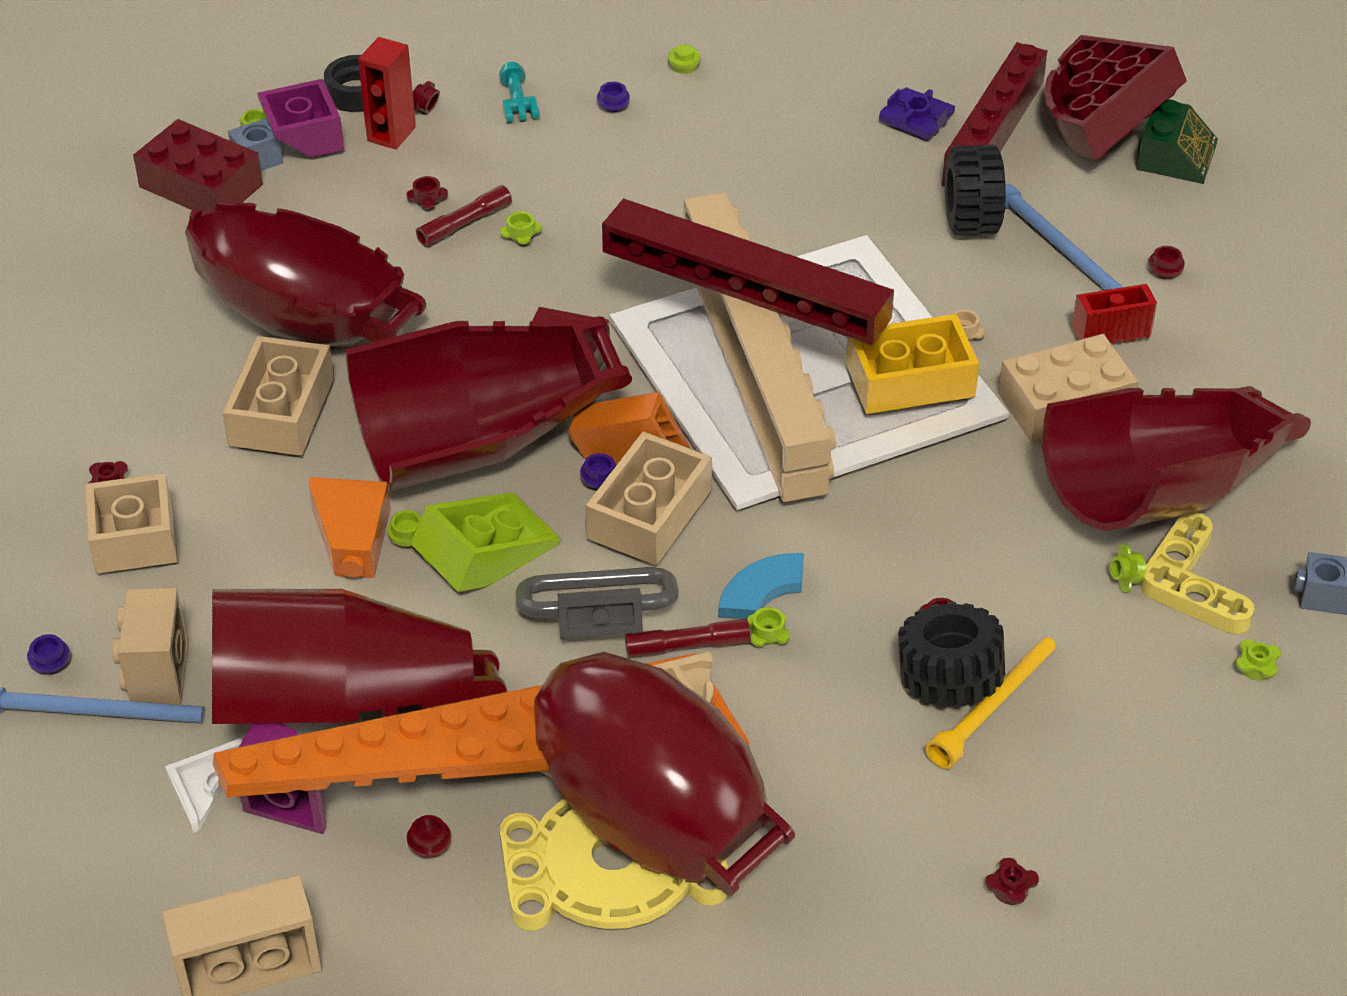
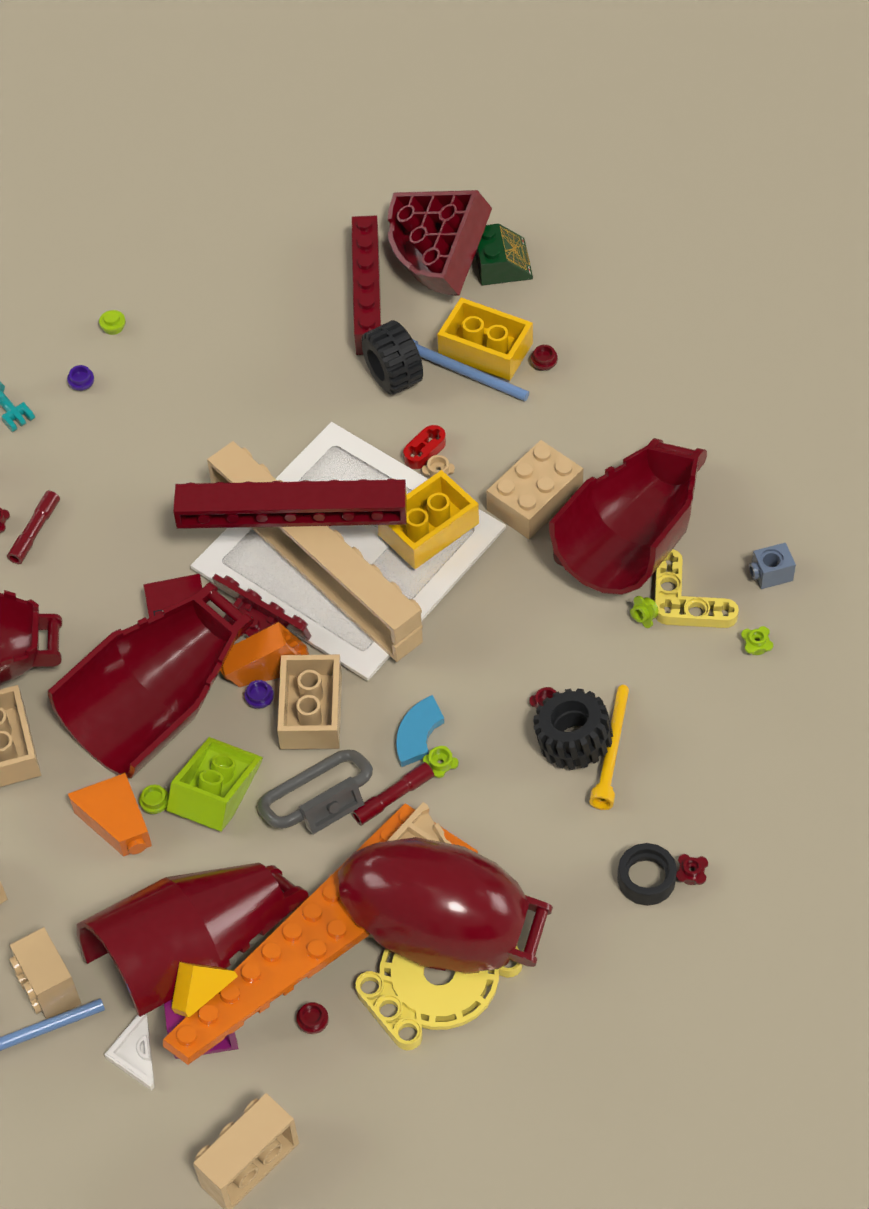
camera: 25 degrees left, 10 degrees up
lime plate [500,211,542,244] -> none
dark purple piece [879,87,955,140] -> none
red brick [1071,283,1157,344] -> none
none -> yellow slope [171,962,238,1017]
none -> dark red bracket [212,574,312,641]
none -> red beam [403,425,446,469]
none -> yellow brick [437,297,533,381]
none -> black tyre [617,843,677,906]

